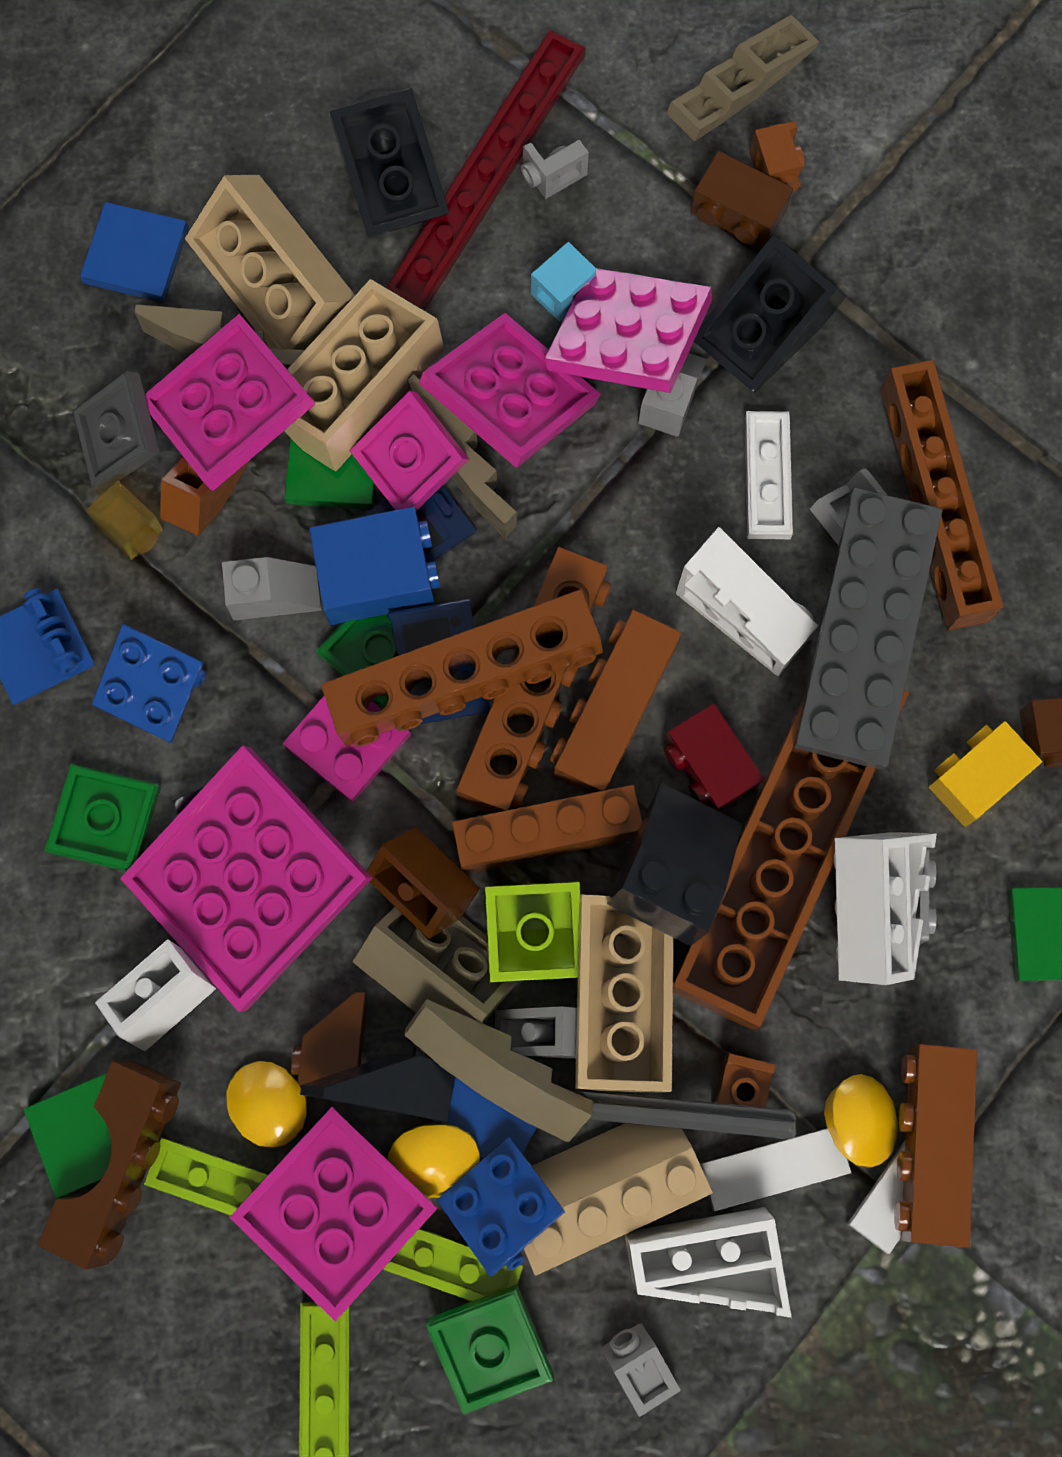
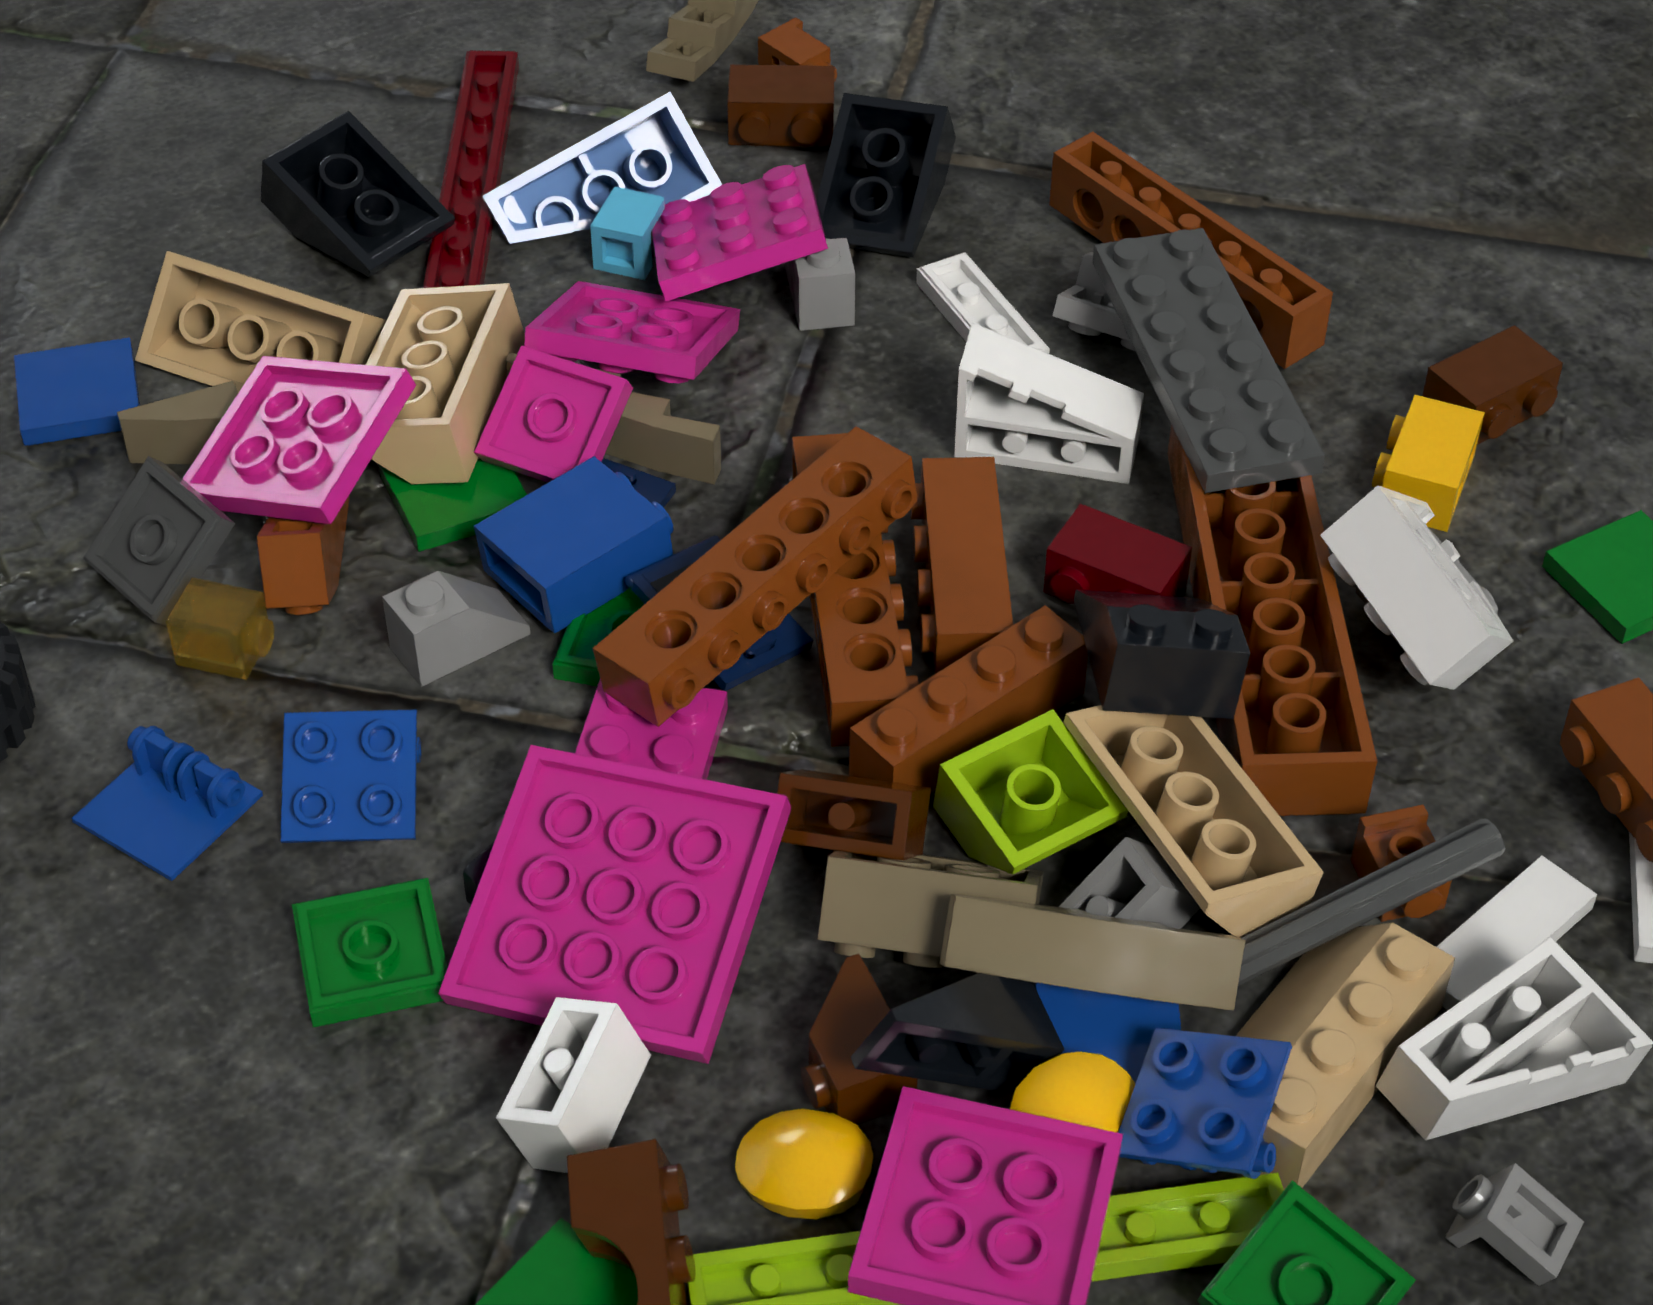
camera: 25 degrees left, 30 degrees down
light grey bracket [521,140,589,199] -> none
yellow hat [824,1074,898,1168] -> none
none -> medium blue wedge [482,92,722,245]

